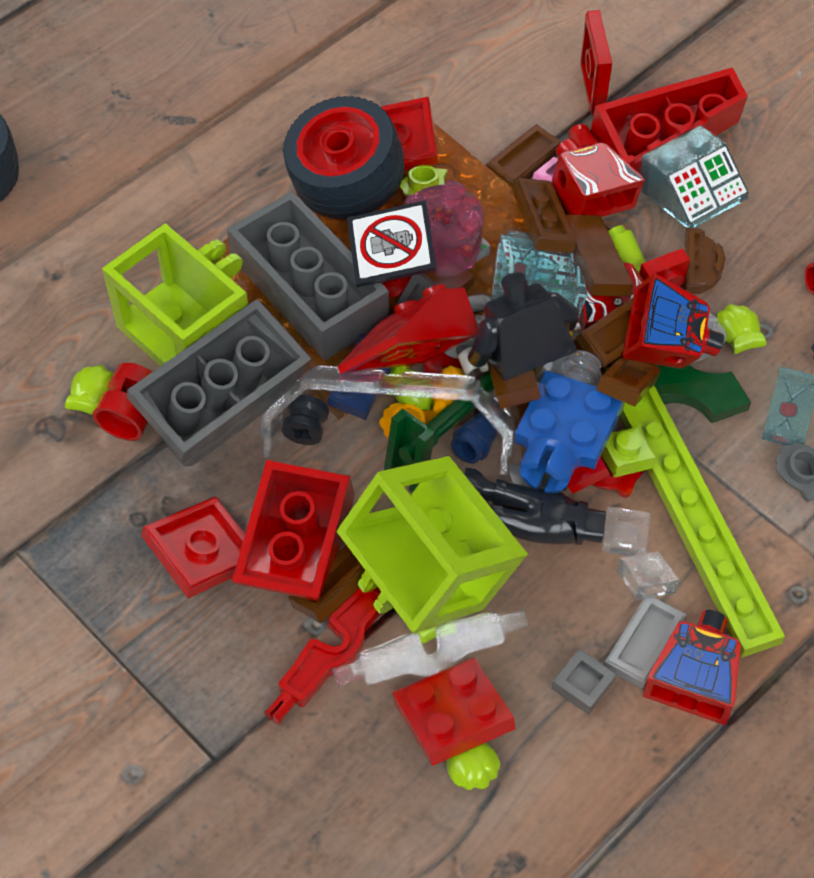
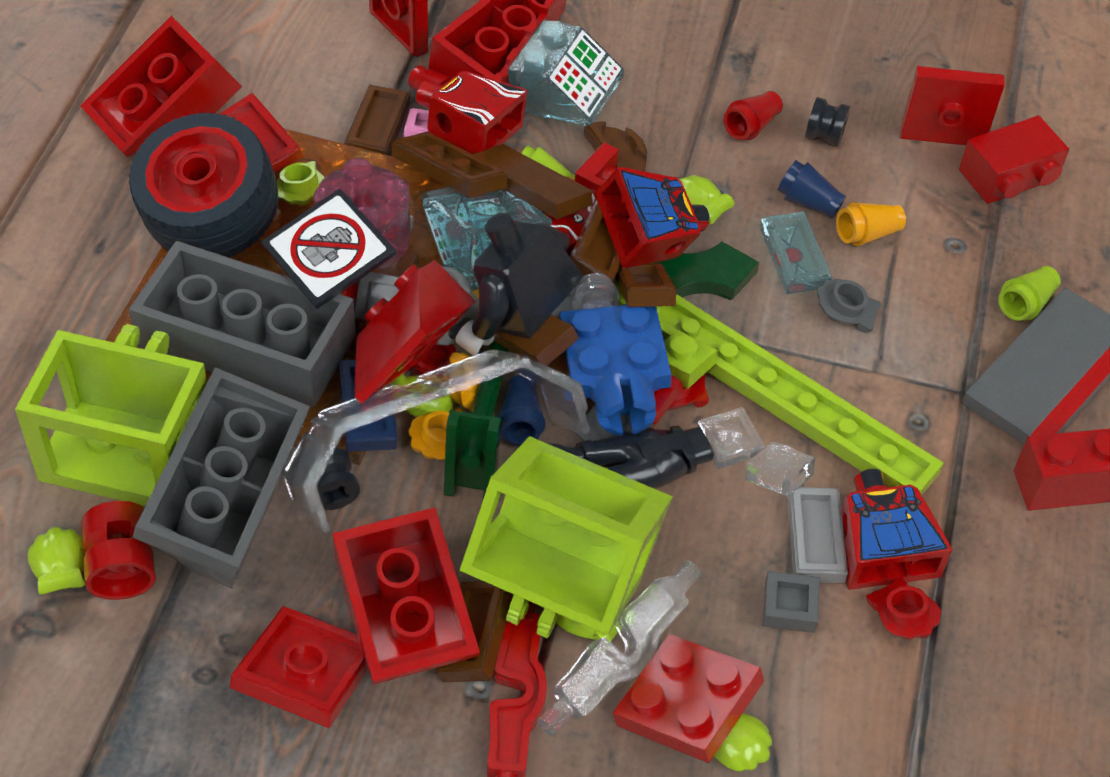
camera: 35 degrees left, 5 degrees down
none -> red slope [80,15,242,157]
none -> red animal [866,577,941,640]

